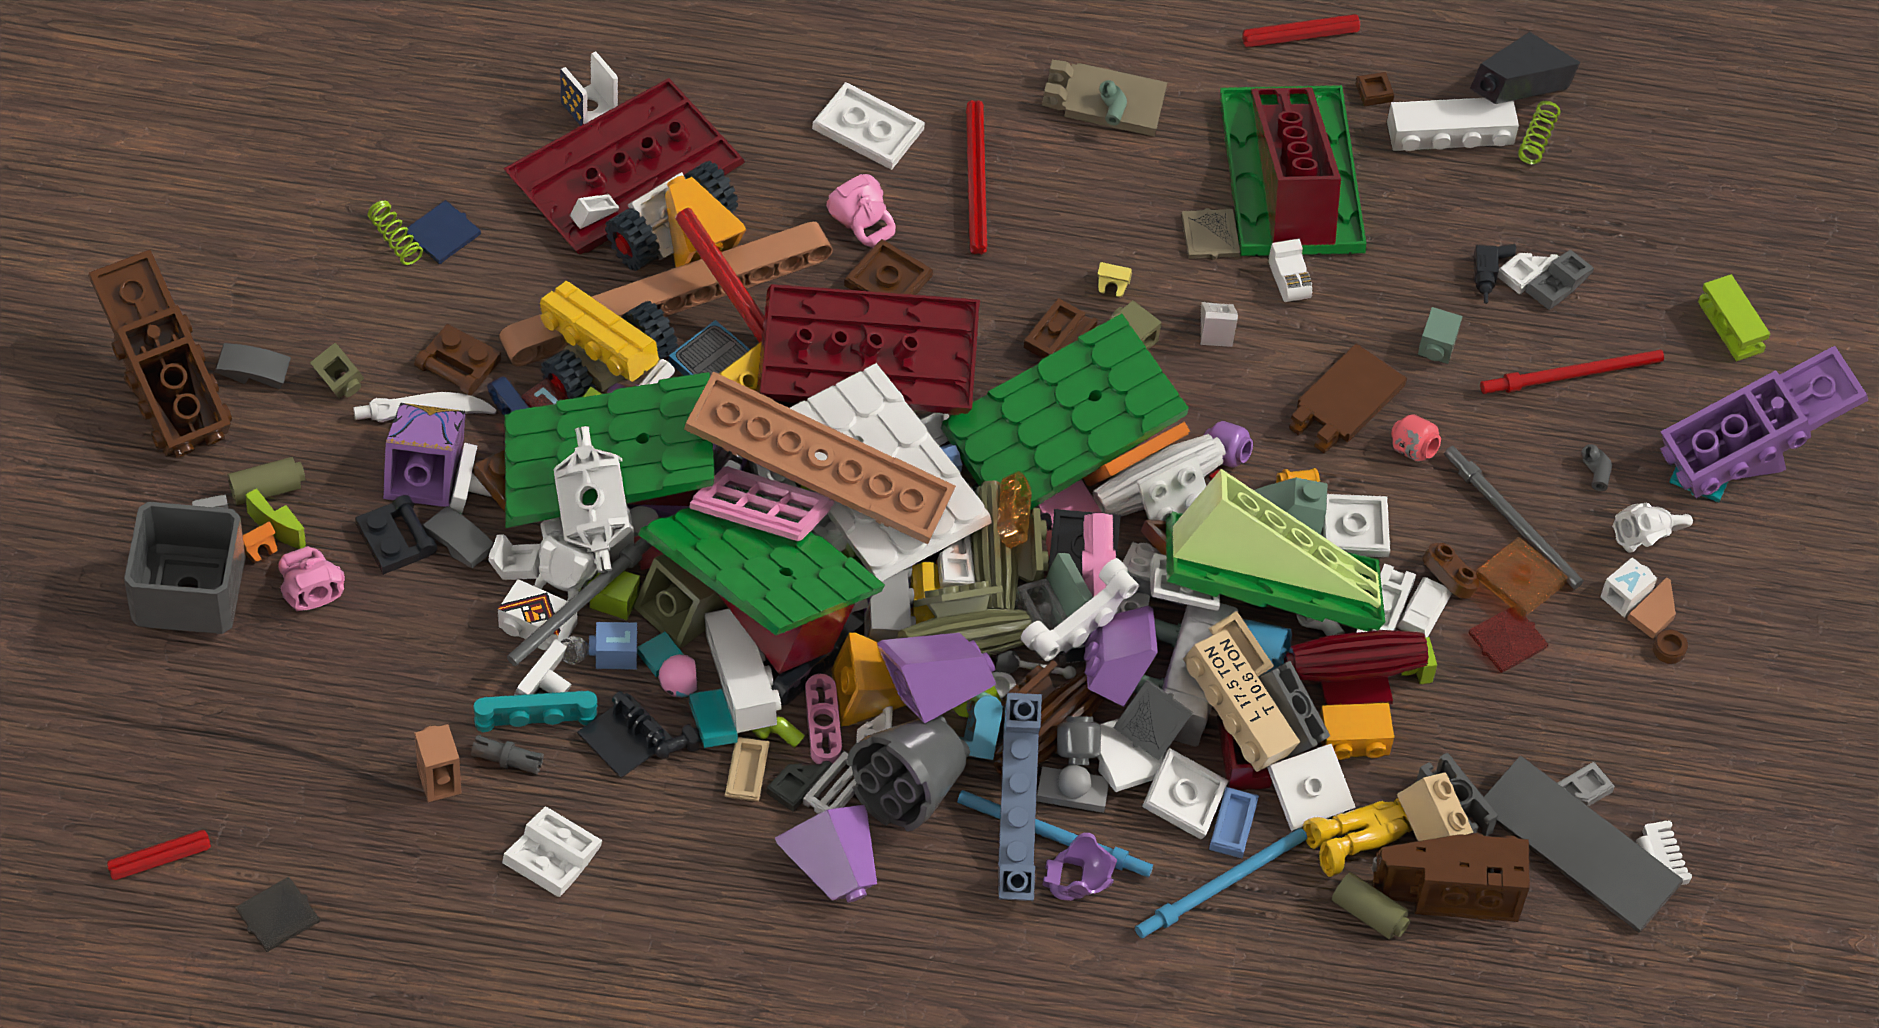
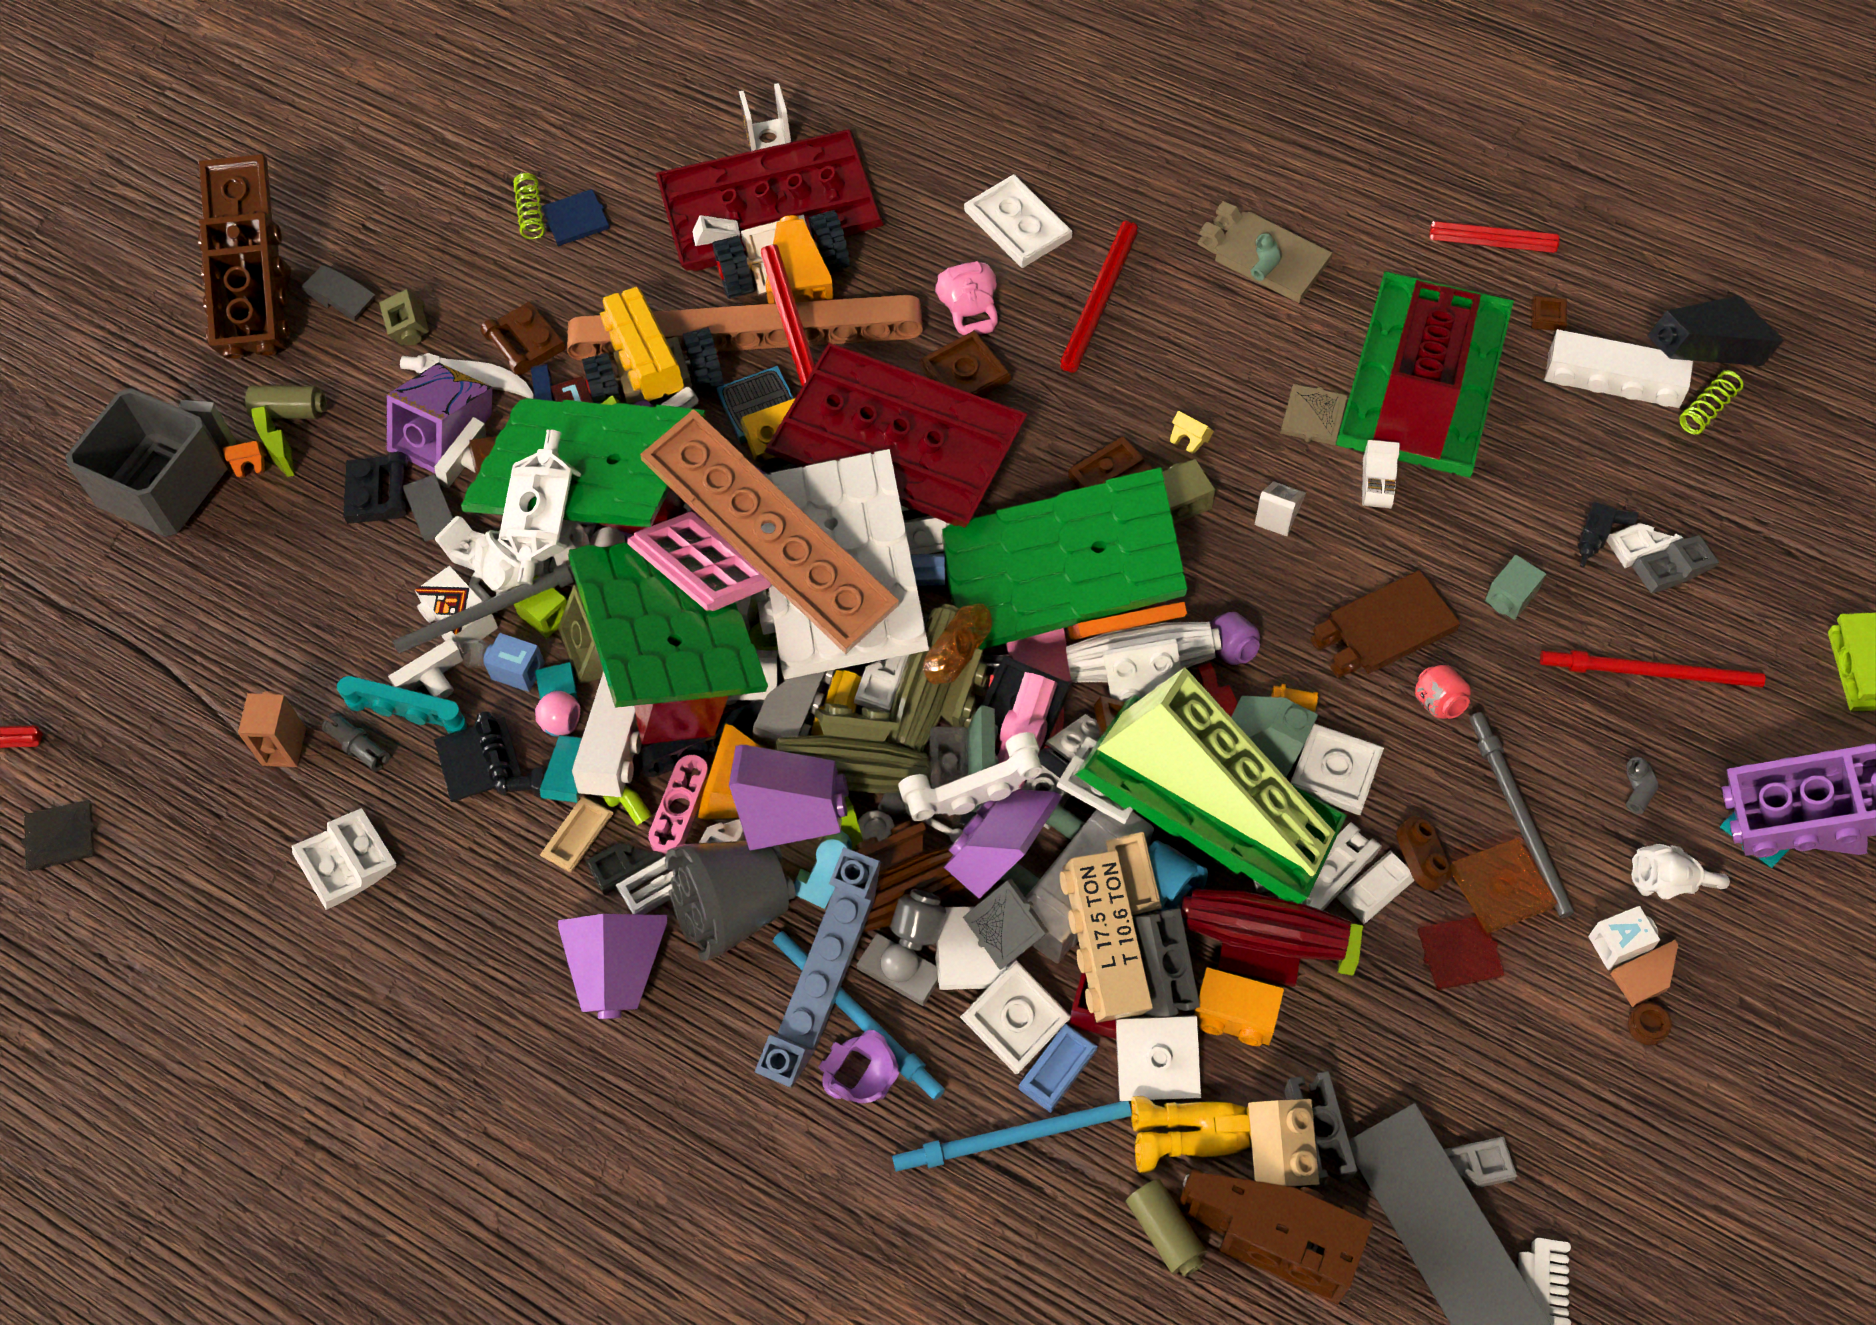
camera: 30 degrees right, 5 degrees up
bright pink piece [278,546,345,612] -> none

